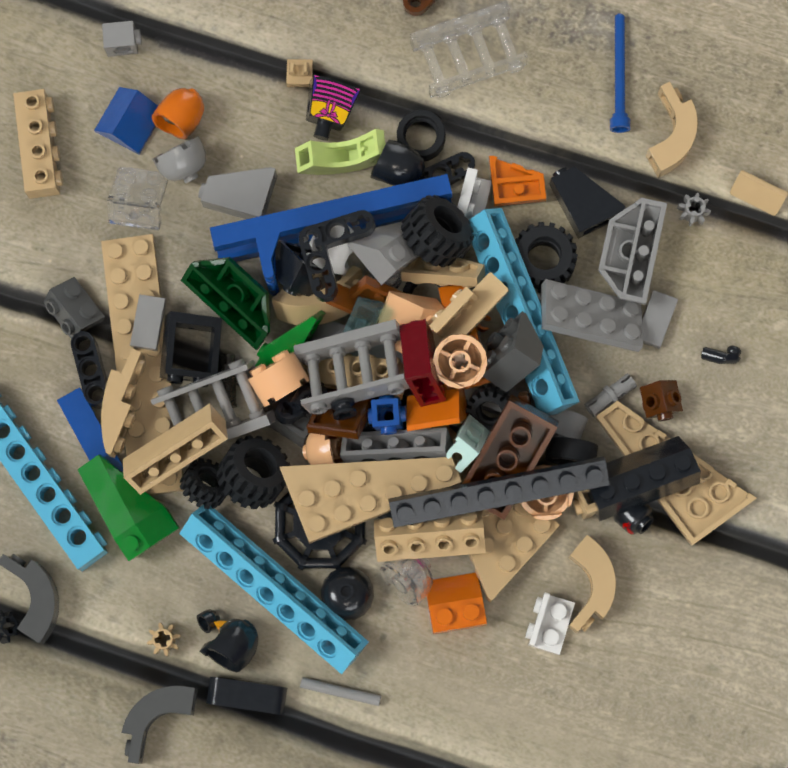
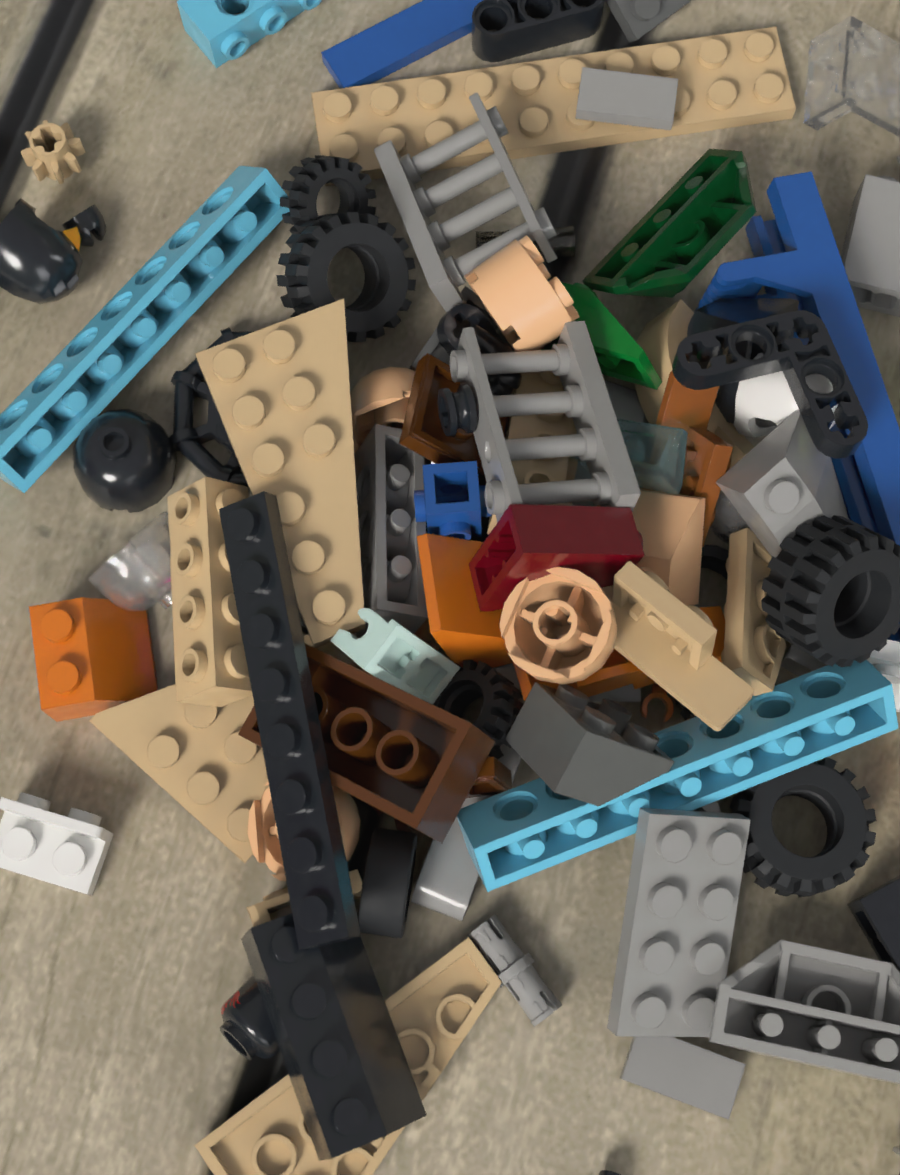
camera: 85 degrees right, 5 degrees down
green wedge [77,454,180,561] -> none
tan slope [101,348,146,458] -> none
tan brick [123,403,228,495] -> none
black window [159,311,222,387] -> none
tan arch [568,535,616,633] -> none
reddish brown brick [640,380,683,422] -> none

